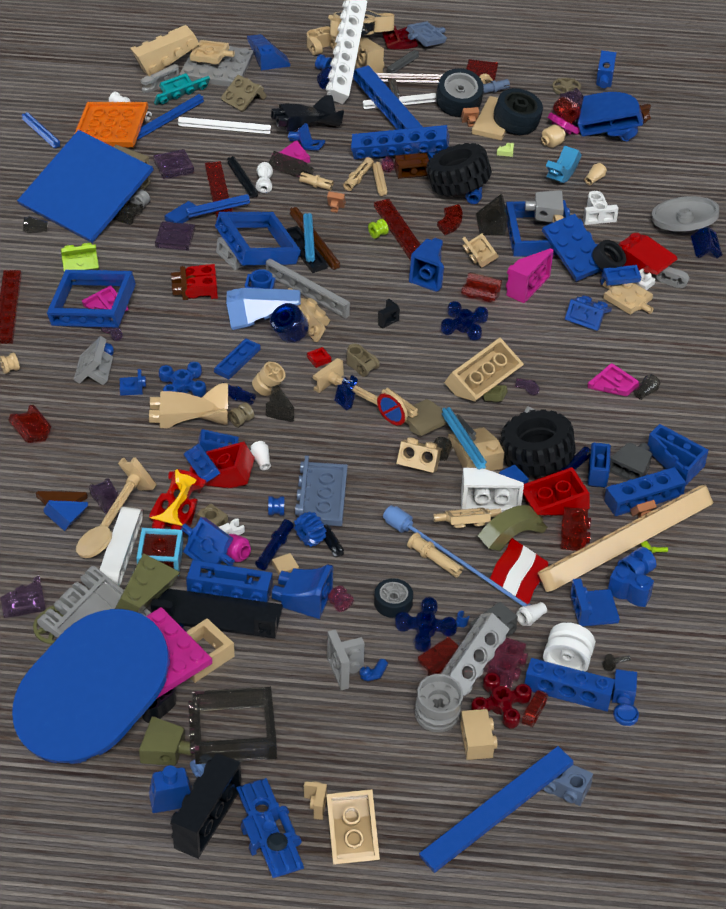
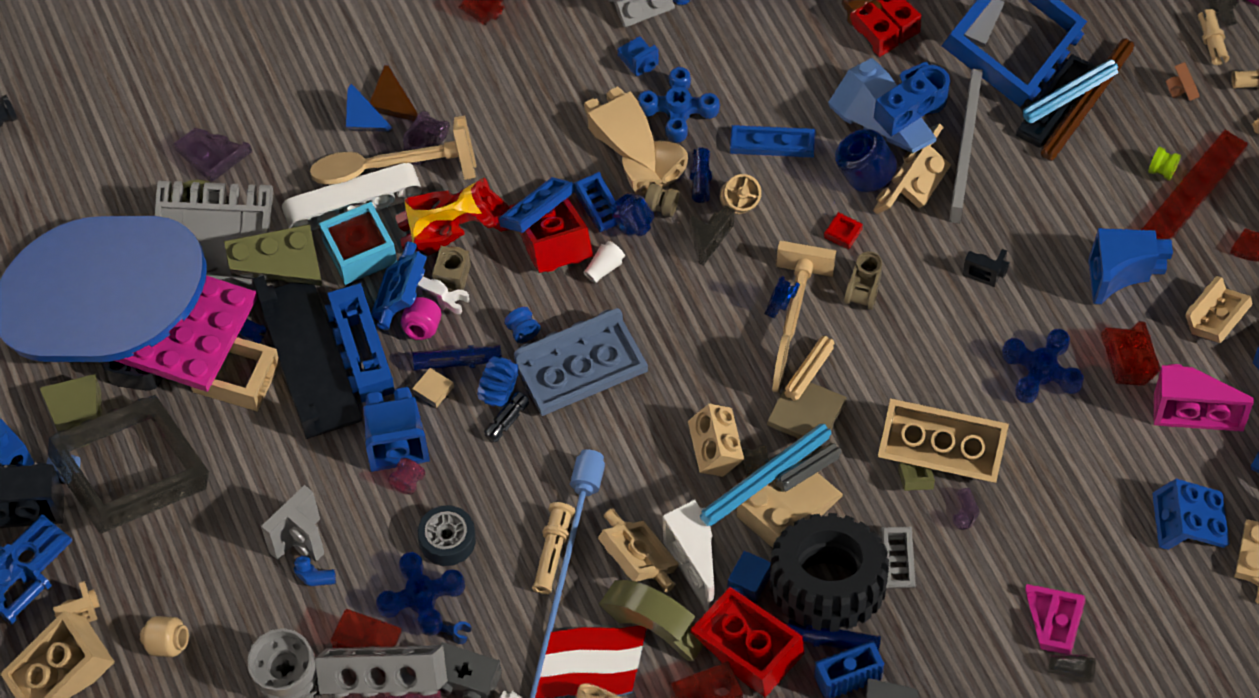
camera: 65 degrees right, 15 degrees up
none -> tan head [140,616,189,657]
none -> clear blue head [612,193,654,237]
none -> blue brick [873,71,938,137]

